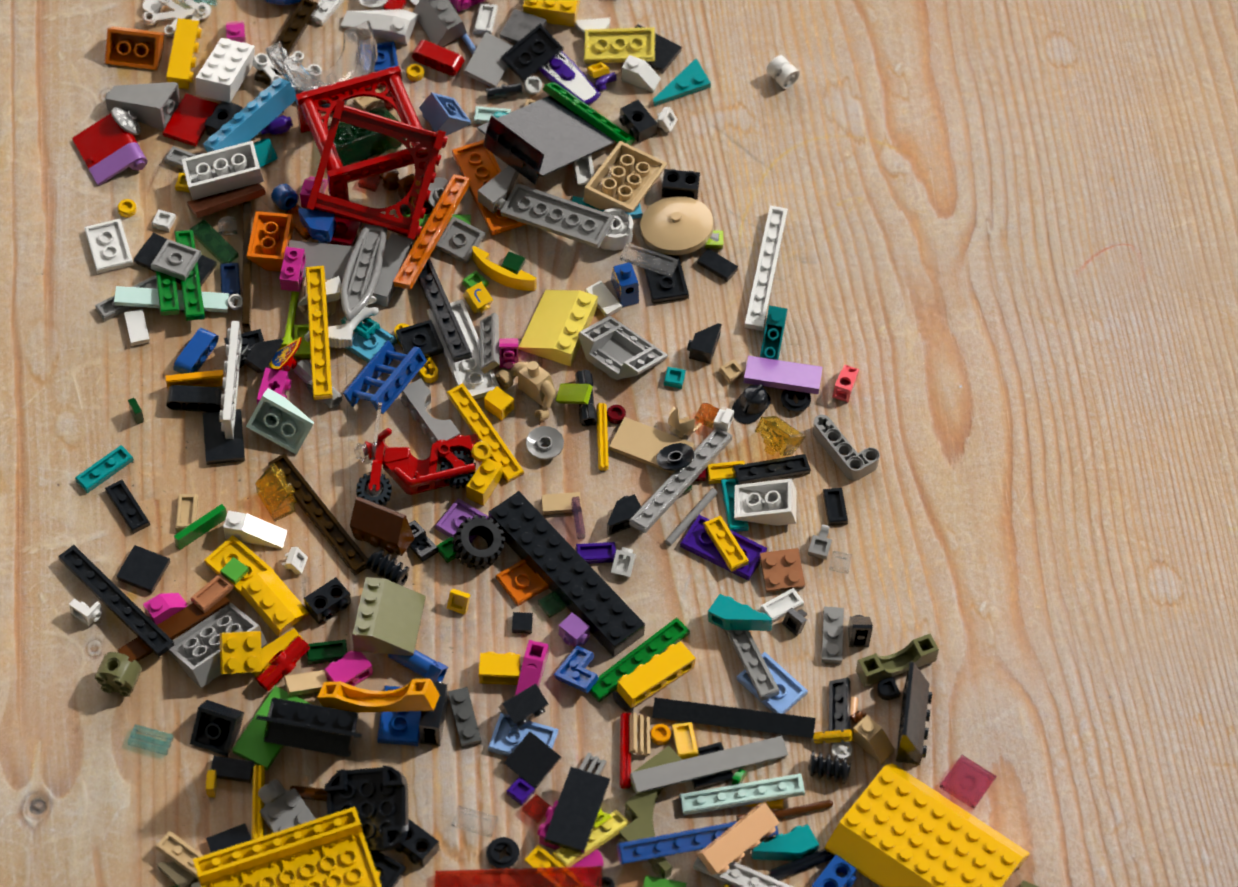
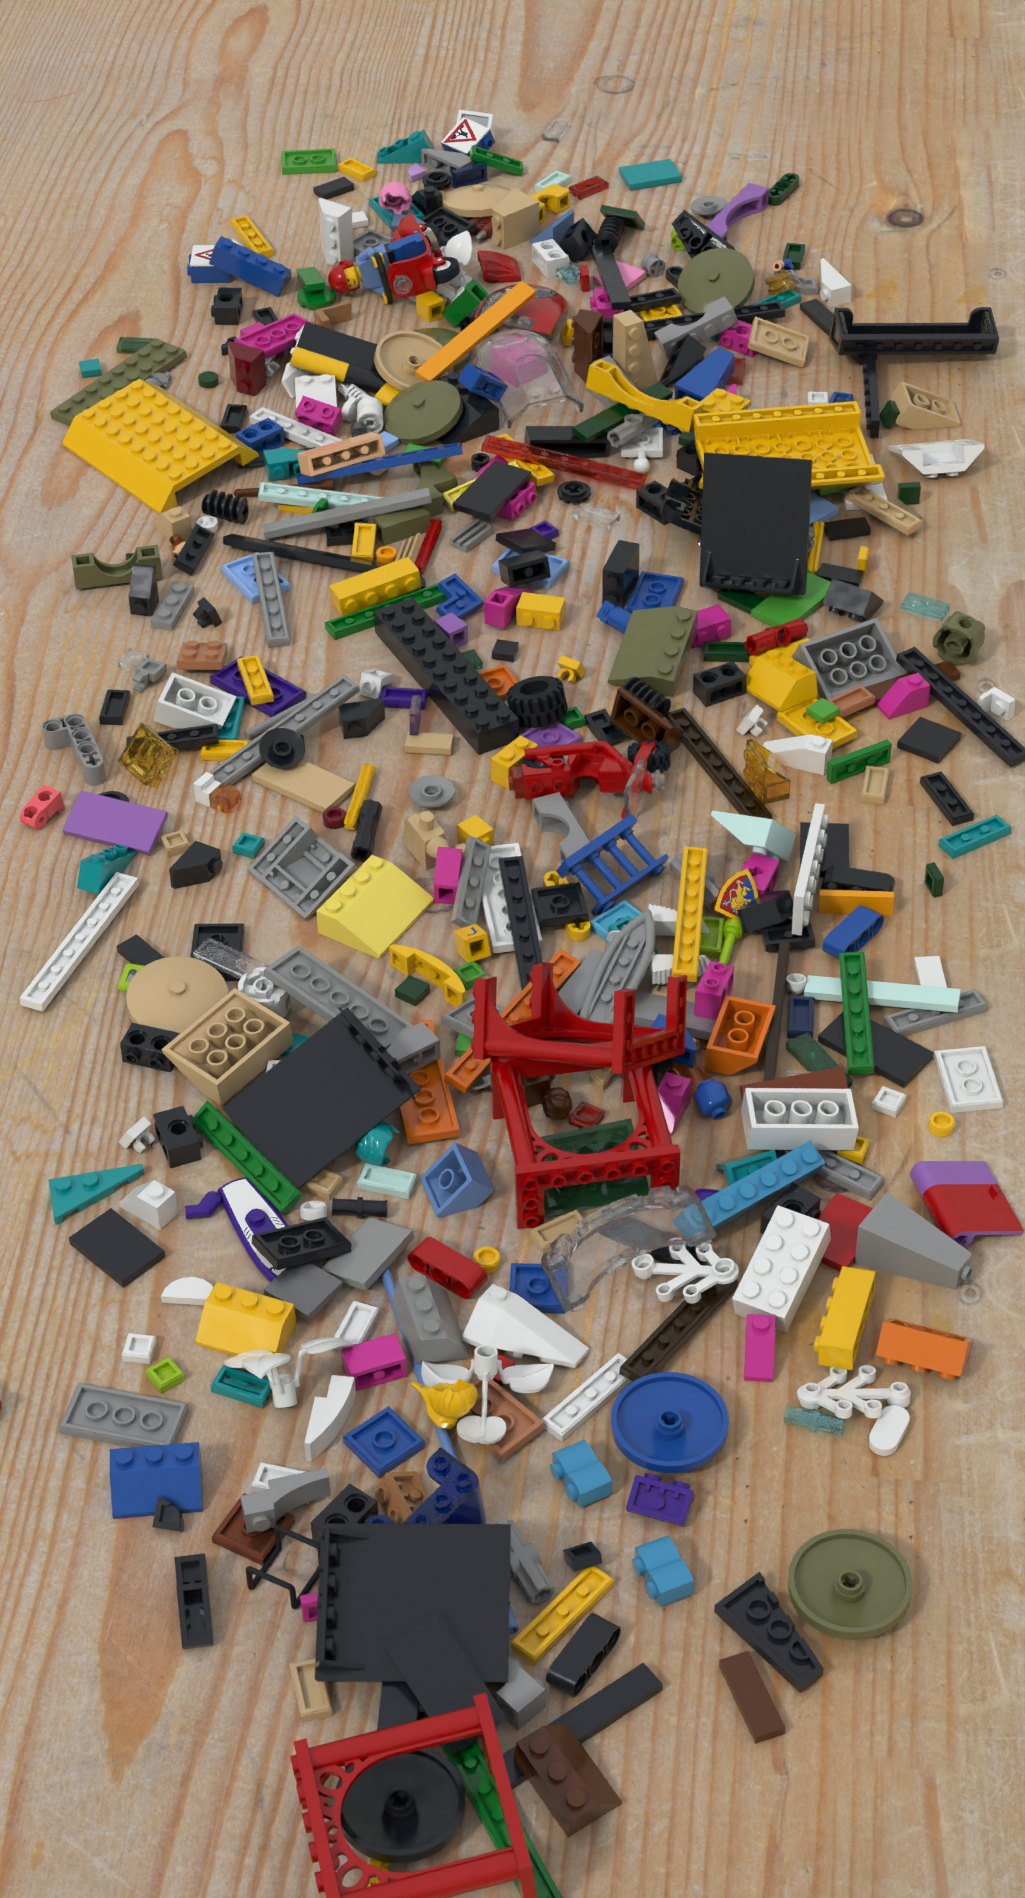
camera: 165 degrees left, 15 degrees down
light grey dish [111,107,141,135] -> none
light grey tile [151,239,201,281] -> none
green tile [156,271,180,316] -> none
yellow plate [219,631,262,674] -> none
tan tile [284,670,327,696] -> none
light orange arch [317,679,440,713] -> none
yellow tile [447,383,524,483] -> none
dark grey plate [448,687,481,748] -> none
yellow tile [471,441,492,462] -> none
clear red tile [522,794,551,823] -> none
lime tile [555,383,593,404] -> none
light yellow tile [584,27,655,64] -> none
white tile [585,280,622,317] -> none
yellow tile [587,62,610,78] -> none
blue torso [611,263,639,307] -> none
tan piece [668,406,702,438] -> none
teal slope [708,594,772,631] -> none
black piece [732,384,771,424] -> none
white tile [760,588,804,623] -> none
yellow axle [813,729,853,744] -> none
black slope [896,662,932,765] -> none
clear pink tile [940,755,997,809] -> none

